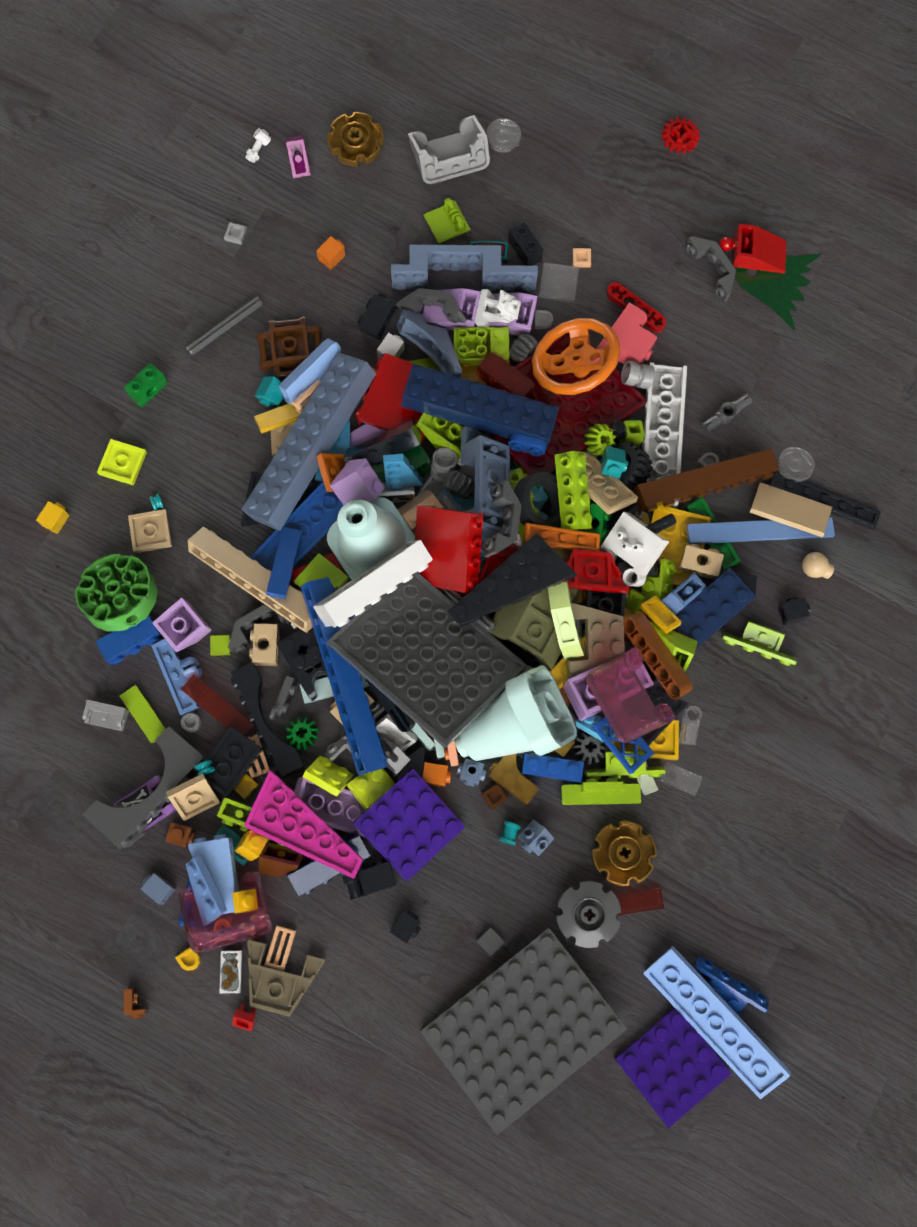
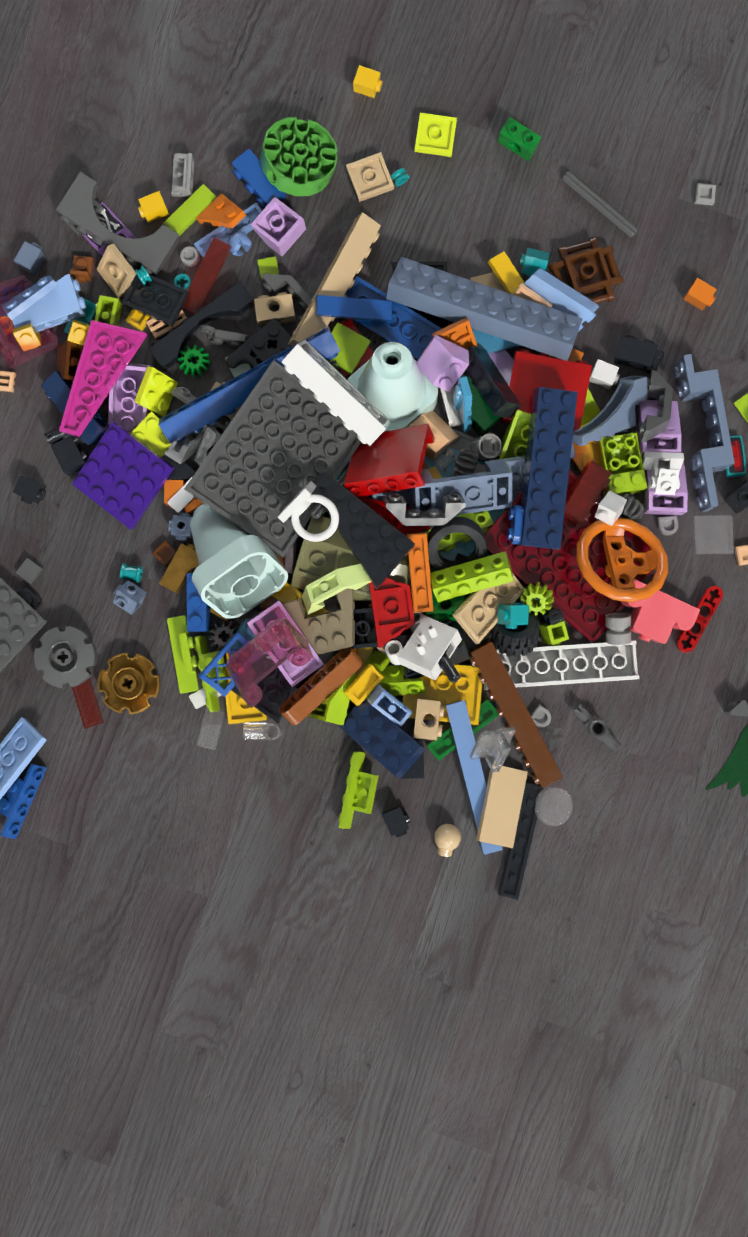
camera: 80 degrees right, 10 degrees up
none -> yellow brick [138,191,169,223]
none -> white sticker [167,477,194,512]
none -> teal bush [174,274,192,291]
none -> orange wing [196,193,246,228]
none -> white tile [278,481,339,542]
none -> clear bracket [470,727,516,773]
none -> white brick [595,491,627,526]

